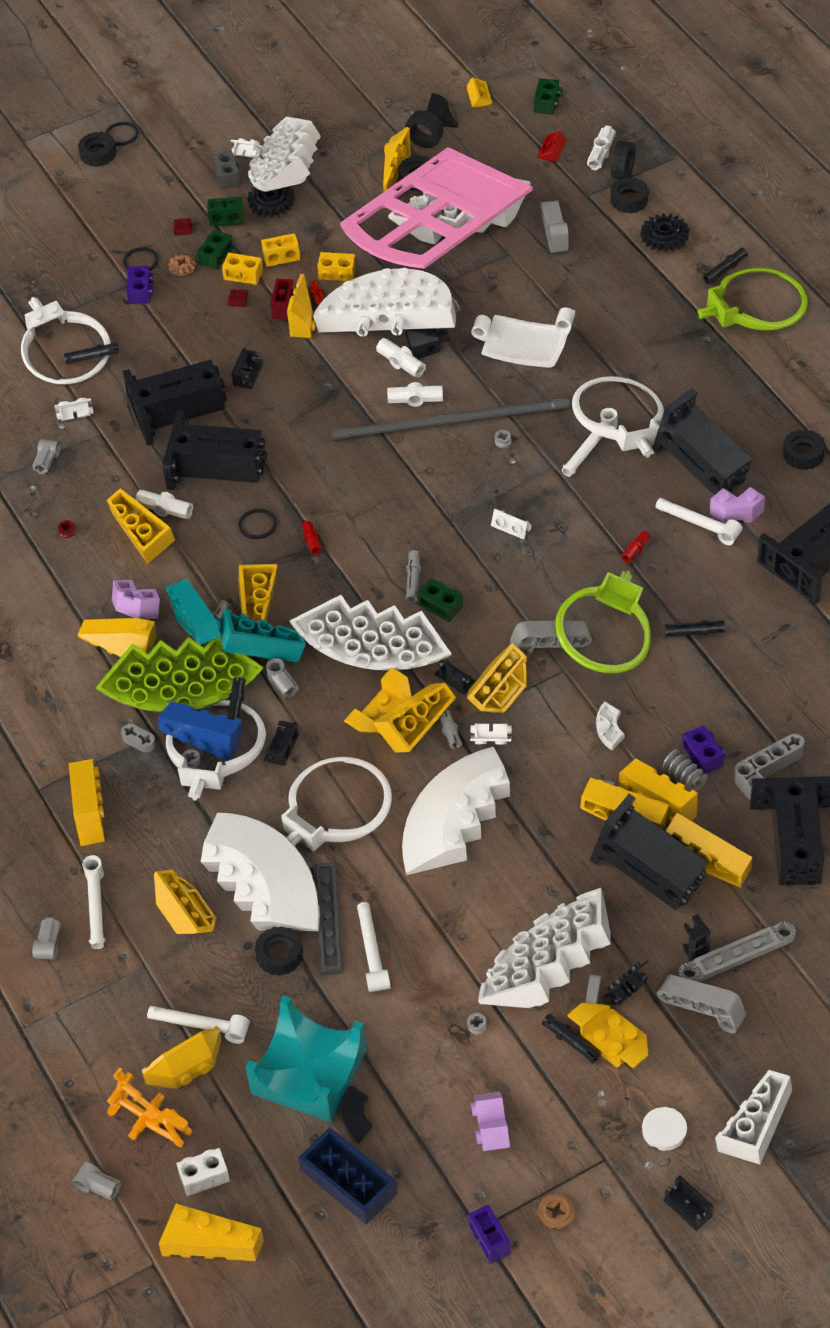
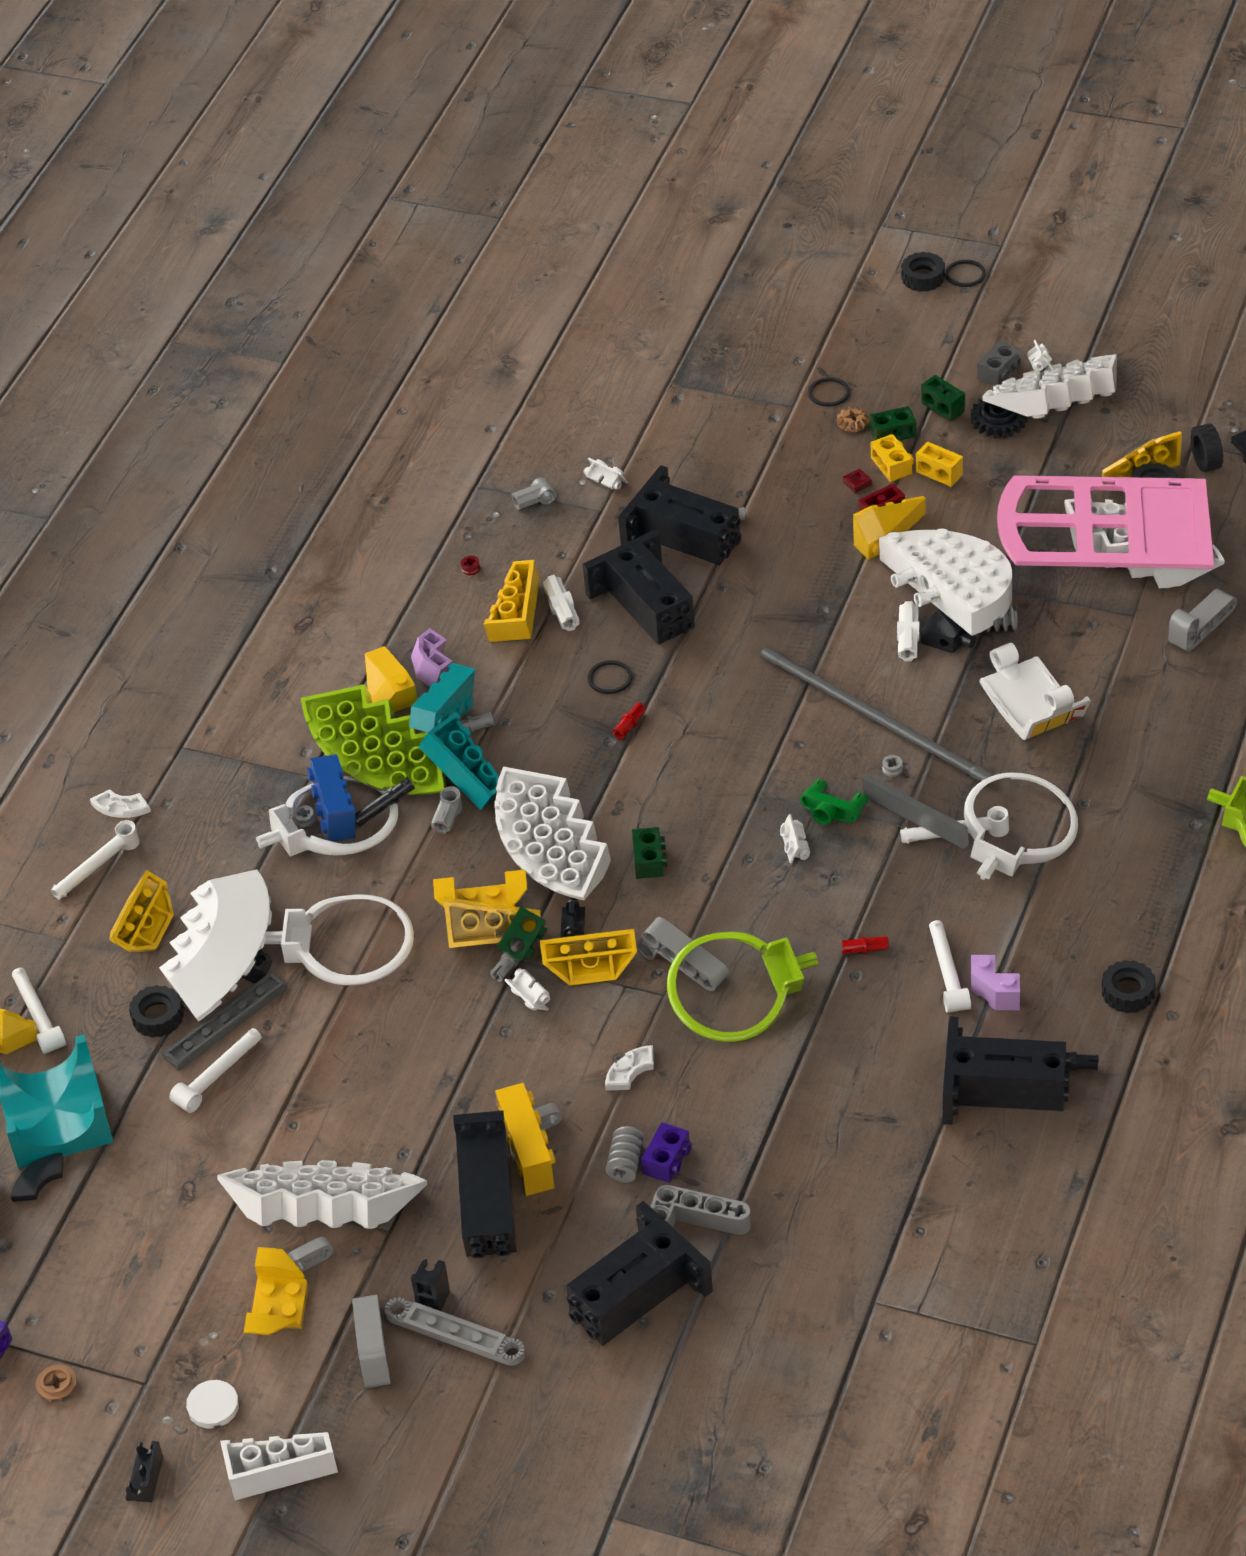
camera: 50 degrees right, 5 degrees down
white brick [21,297,111,384] -> none
light grey piece [32,918,61,960] -> none
black pin [64,342,119,364] -> none
yellow wedge [68,759,105,846] -> none
light grey beam [121,724,156,752] -> none
dark purple brick [127,266,154,304] -> none
dark red tile [174,218,192,236] -> none
black hinge [231,348,263,389] -> none
yellow wedge [238,564,277,622] -> none
black hinge [264,721,299,766] -> none
red axle [308,280,325,307] -> none
yellow brick [317,252,356,281] -> none
white piece [387,382,443,407] -> none
white brick [402,747,510,875] -> none
light grey pin [406,550,421,604] -> none
light grey bush [467,1013,487,1035] -> none
lavender brick [471,1091,510,1151] -> none
black pin [542,1013,601,1063] -> none
black hinge [604,960,649,1006] -> none
yellow wedge [619,759,698,825] -> none
black brick [652,388,752,496] -> none
black pin [665,620,725,637] -> none
yellow wedge [665,813,753,888] -> none
none -> white tile [90,789,151,818]
none -> dark green brick [497,906,548,964]
none -> green connector [800,778,869,825]
none -> dark grey tile [862,774,969,849]

